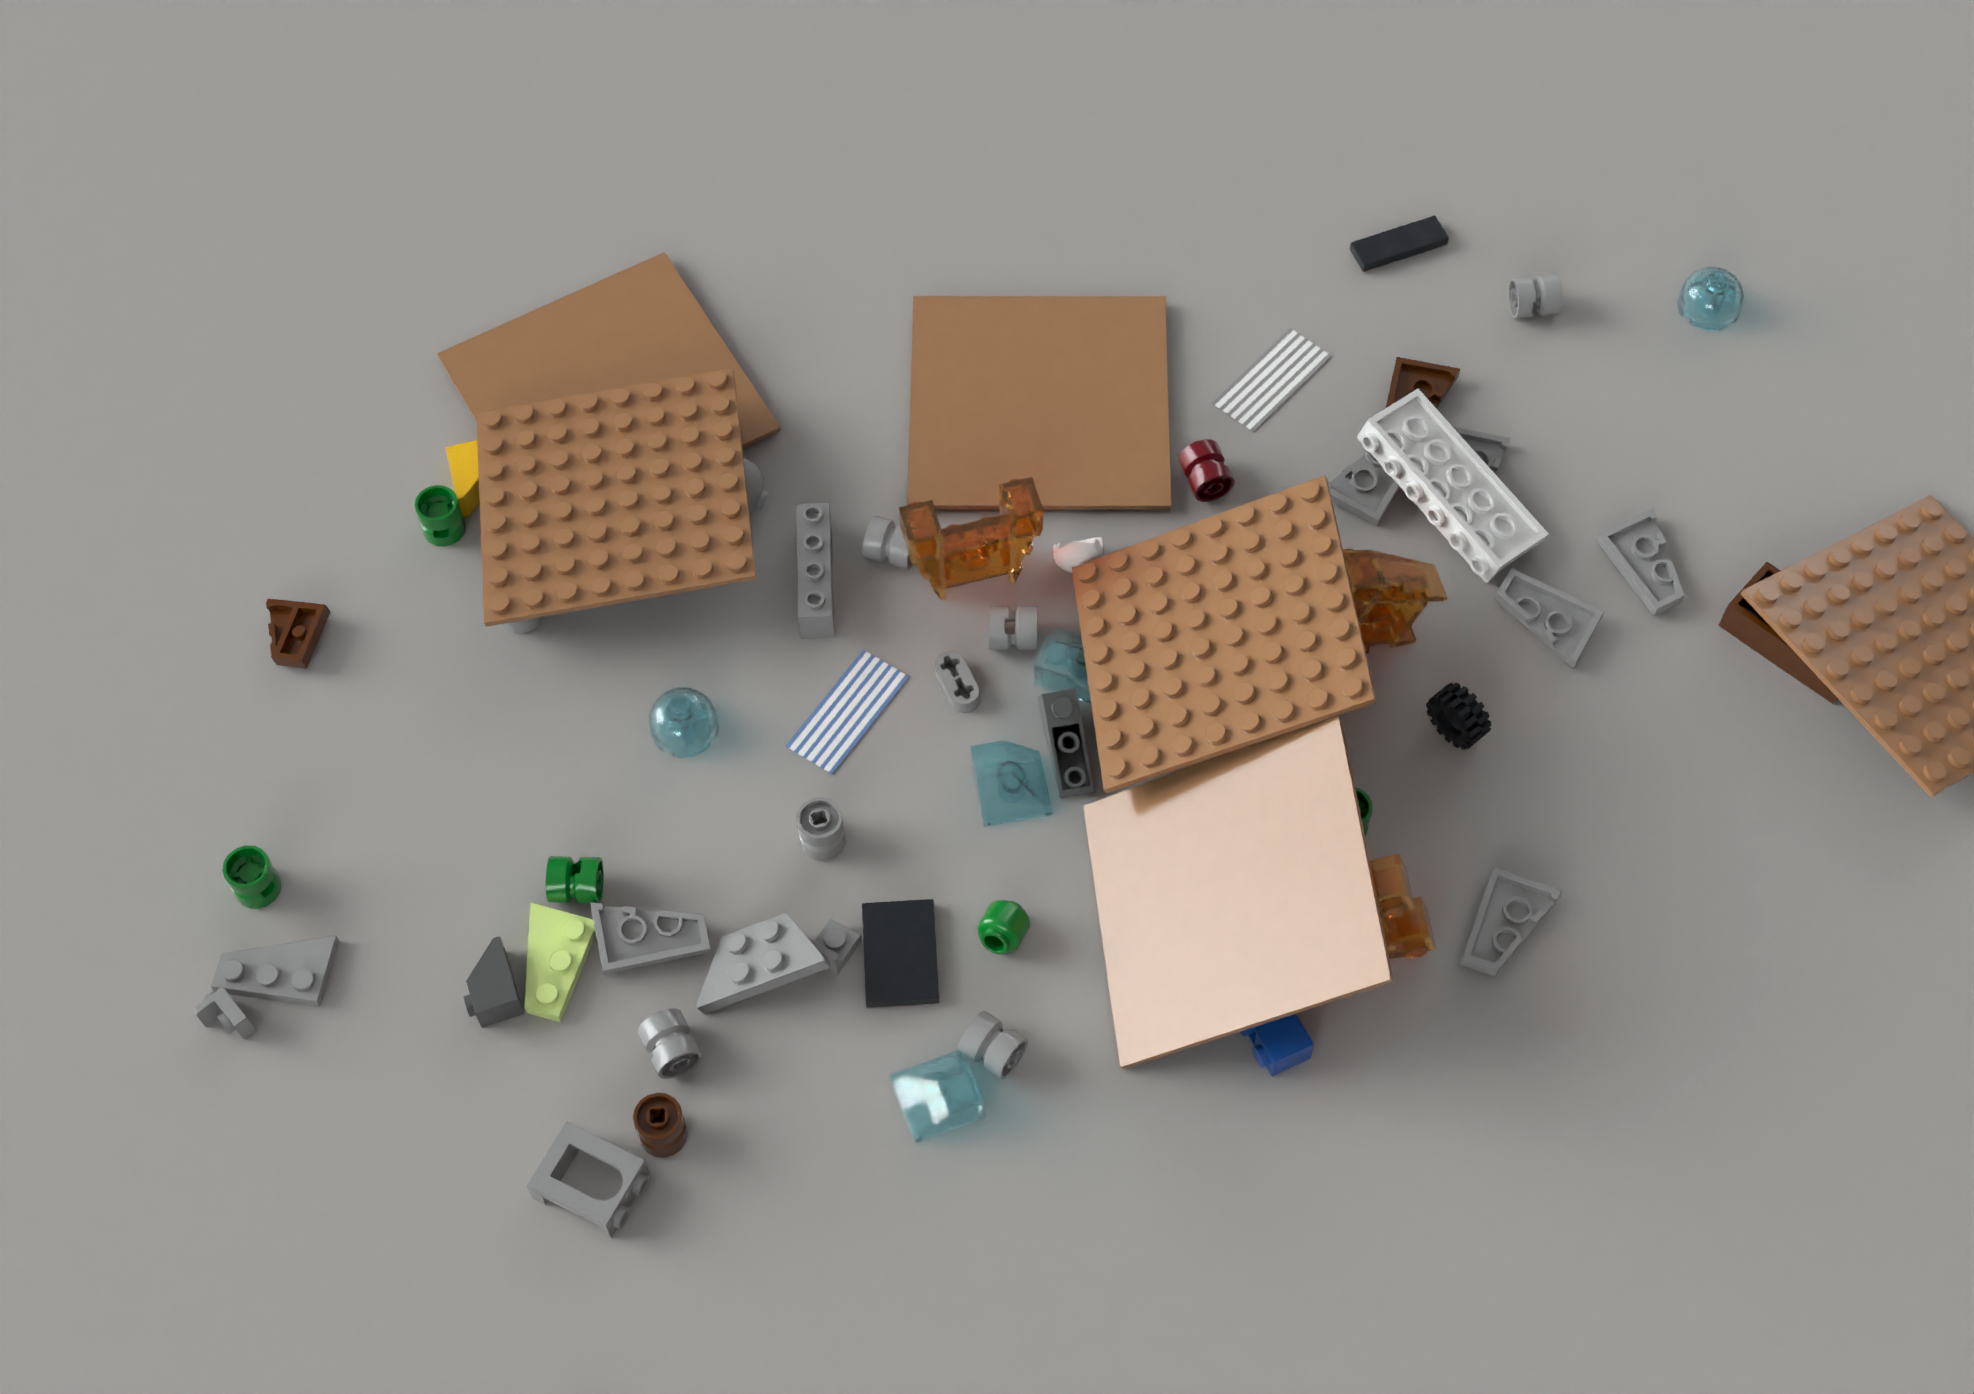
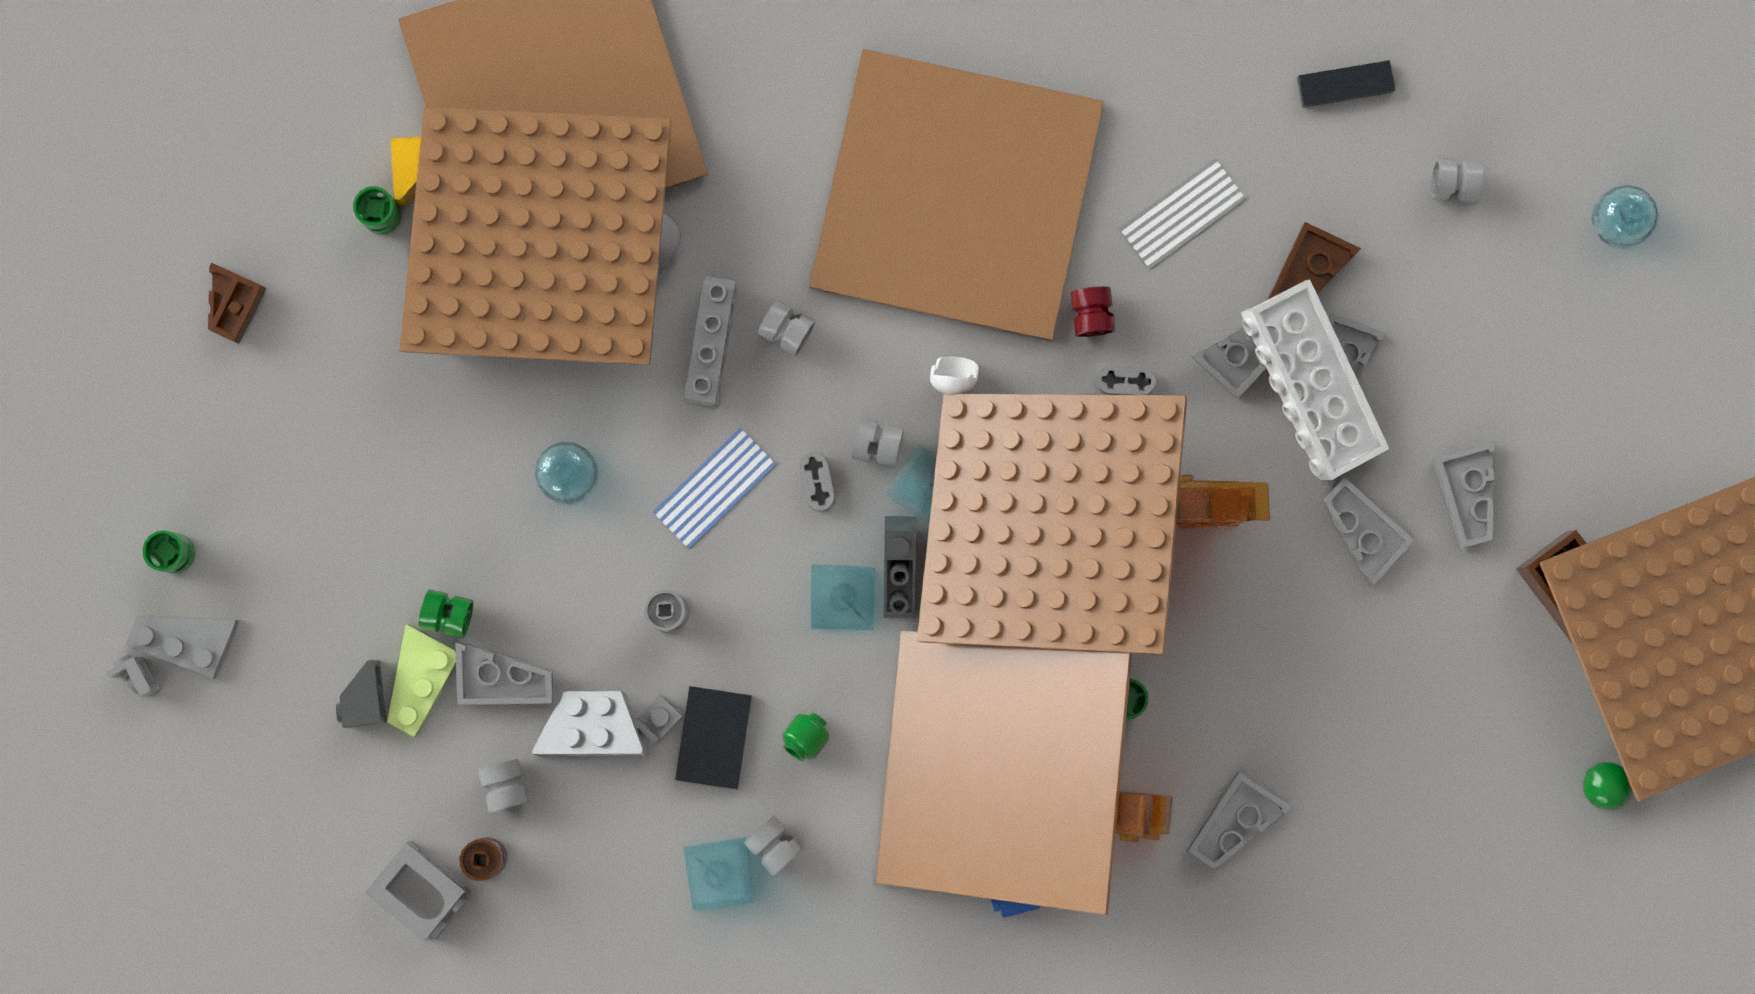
camera: 10 degrees right, 25 degrees up
clear orange wedge [899,477,1043,600] -> none
black tyre [1426,683,1491,750] -> none
none -> green hair [1582,762,1633,810]

